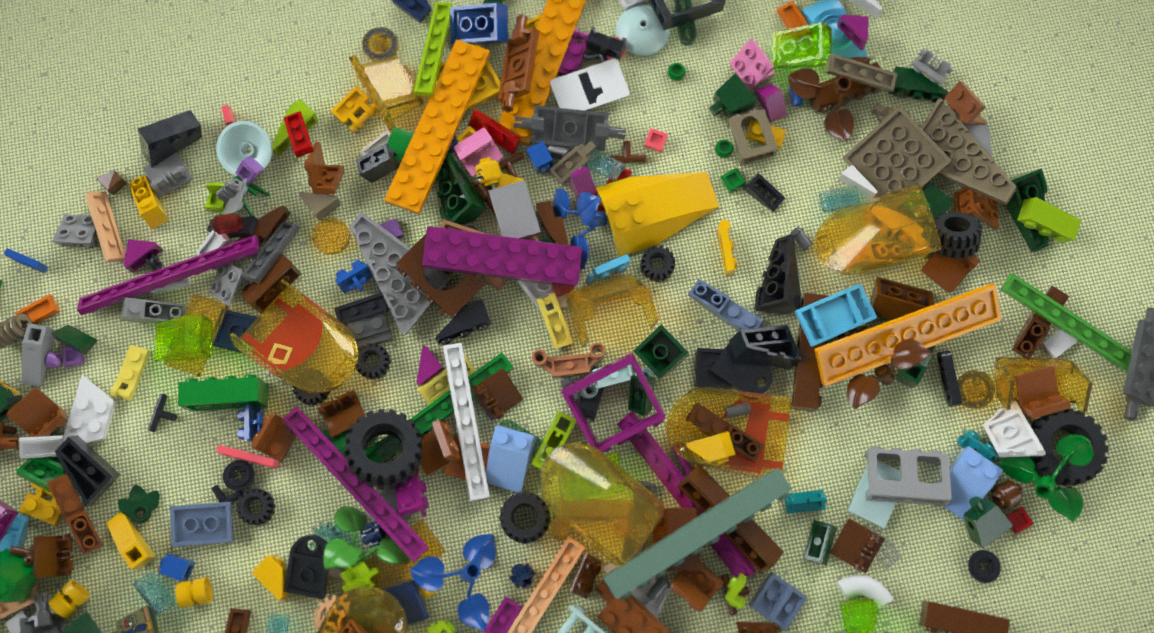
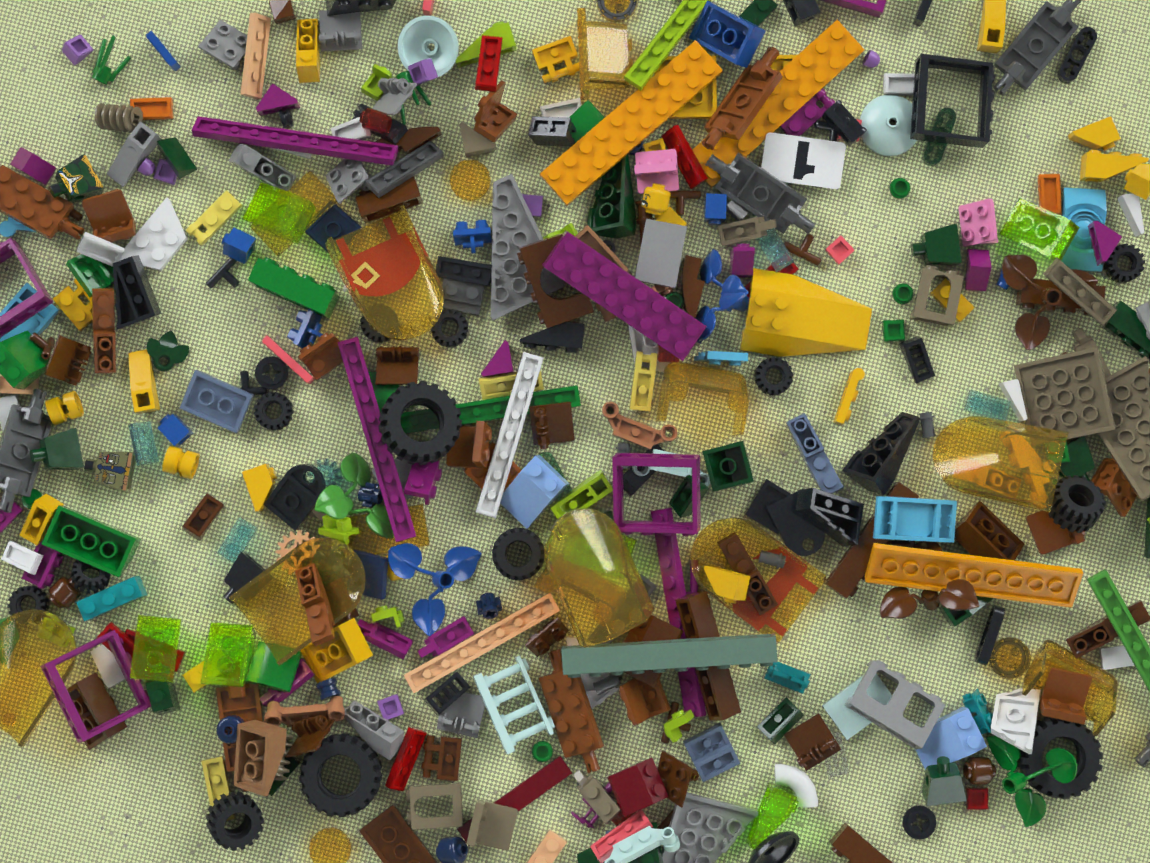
camera: 20 degrees right, 10 degrees up
none -> blue brick [221,227,256,264]
none -> black tyre [1104,244,1145,283]

